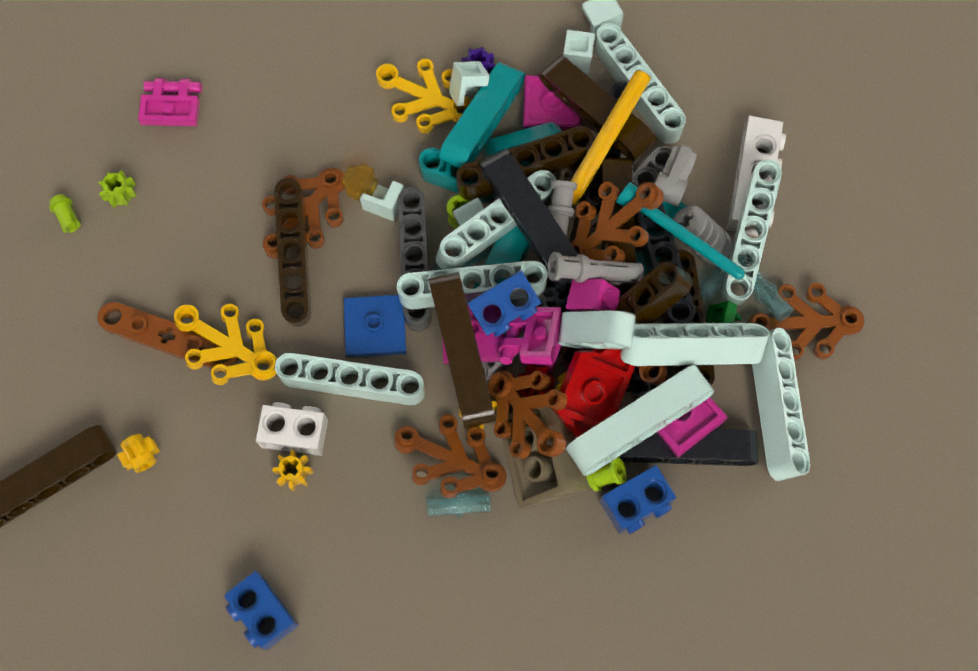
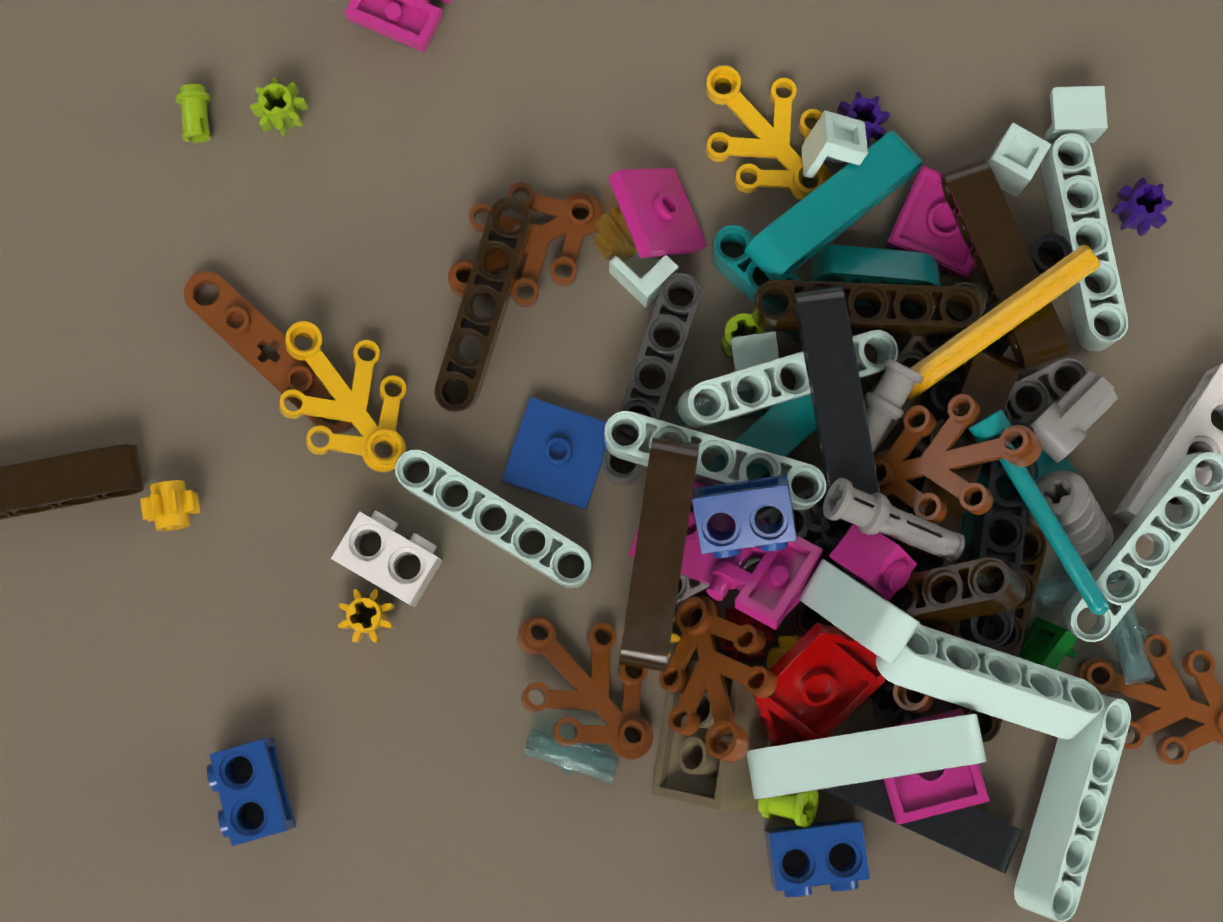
camera: 20 degrees right, 10 degrees up
none -> dark pink plate [608,168,707,258]
none -> dark purple gear [1111,177,1173,236]

